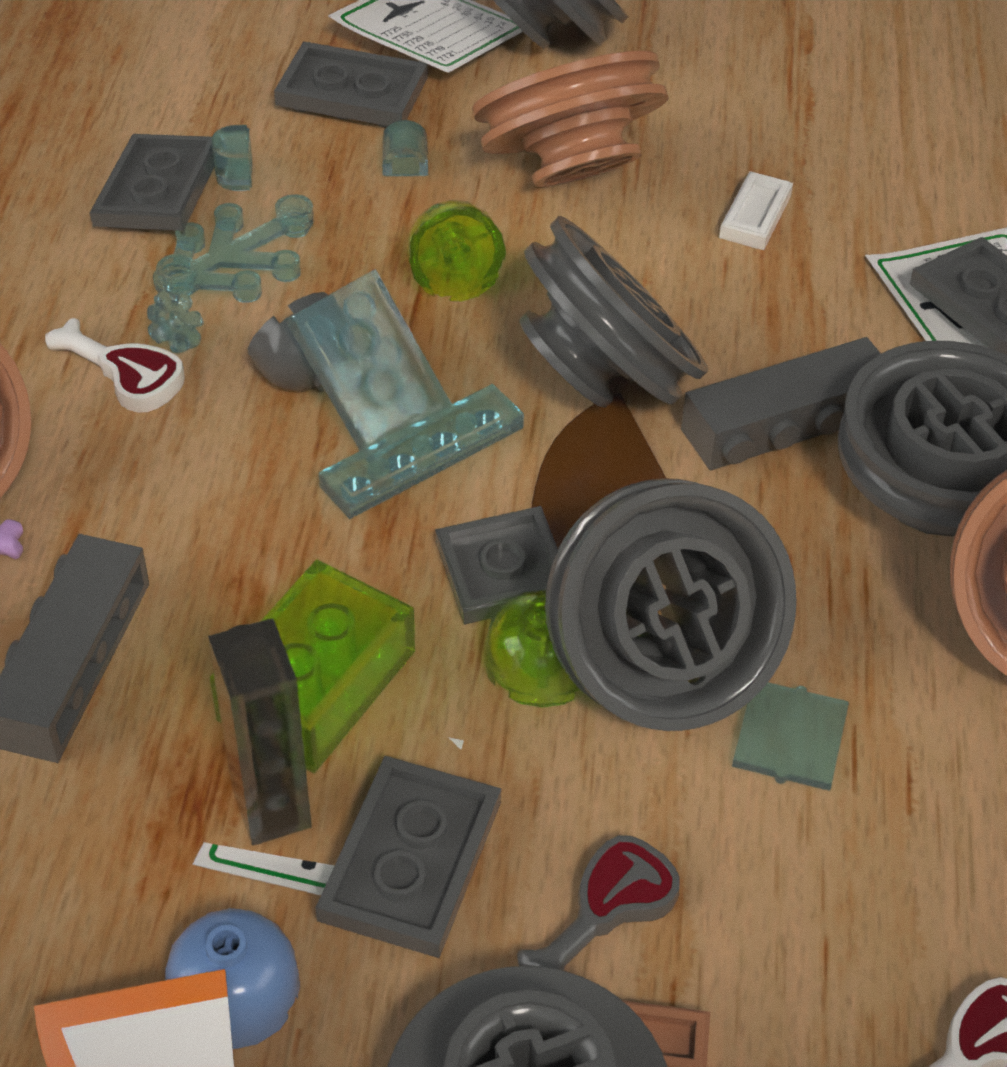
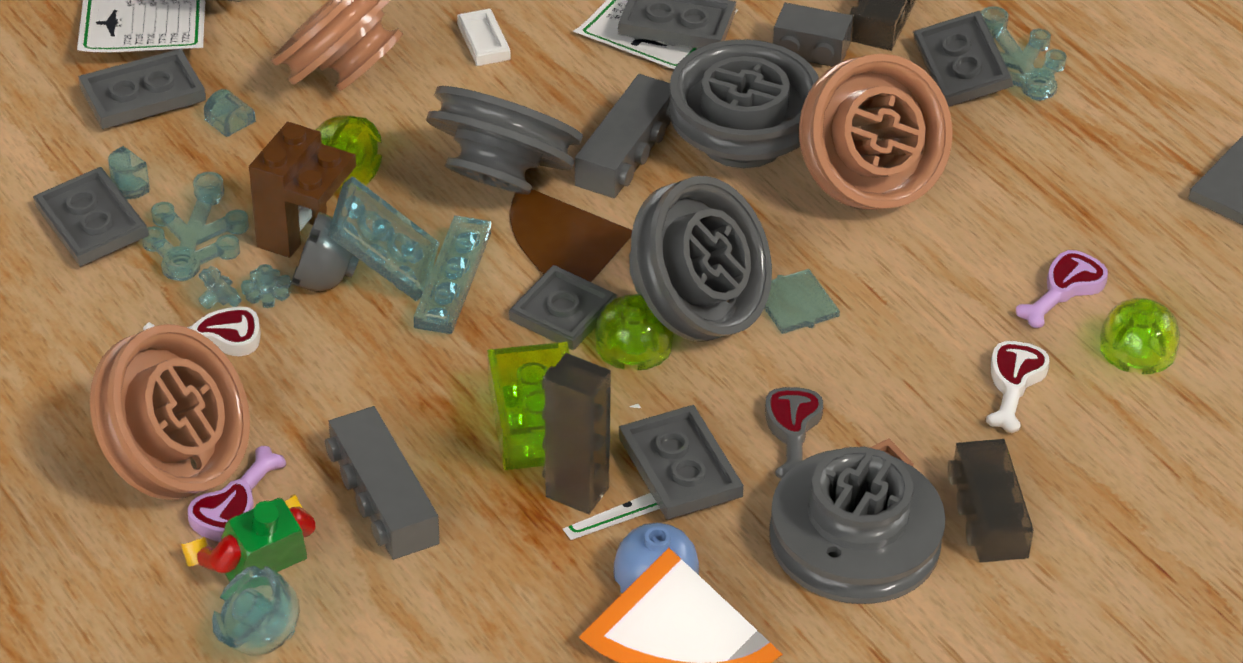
camera: 40 degrees left, 5 degrees down
none -> clear light blue plant [241,264,291,308]
none -> reddish brown brick [249,121,356,258]

